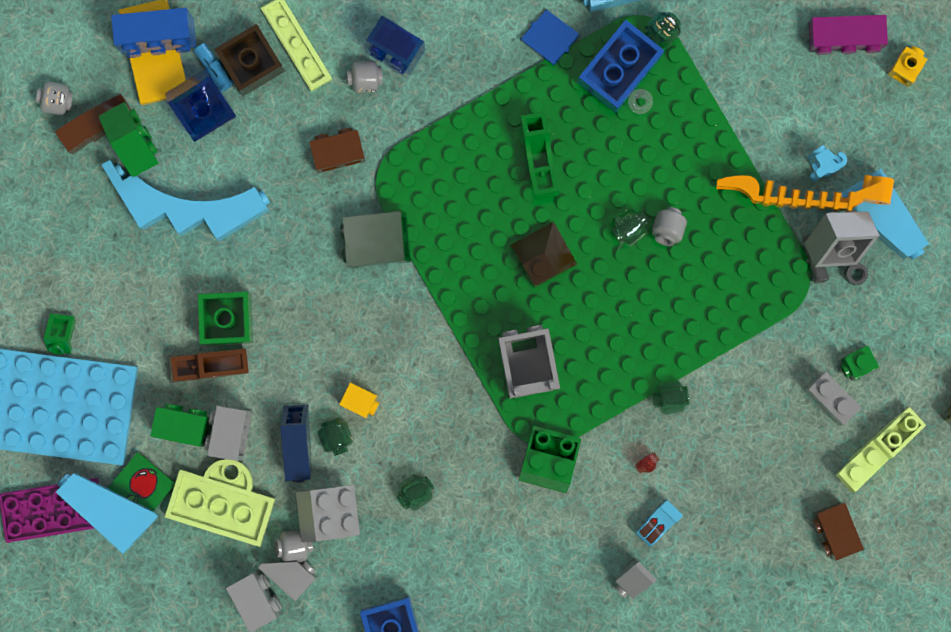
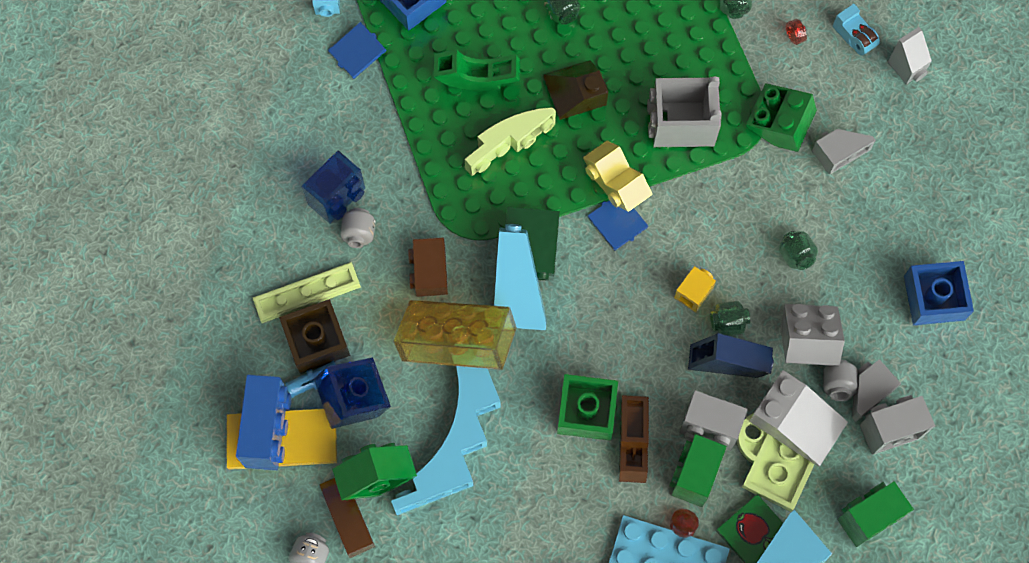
camera: 80 degrees left, 15 degrees down
none -> clear yellow brick [394,300,517,370]
none -> yellowish green slope [465,108,556,176]
none -> medium azure slope [493,224,547,330]
none -> light yellow brick [583,141,652,212]
none -> blue piece [587,200,648,251]
none -> clear red tile [670,509,699,538]
none -> slope [749,370,848,467]
none -> light grey slope [812,129,876,175]
none -> green brick [837,481,914,547]

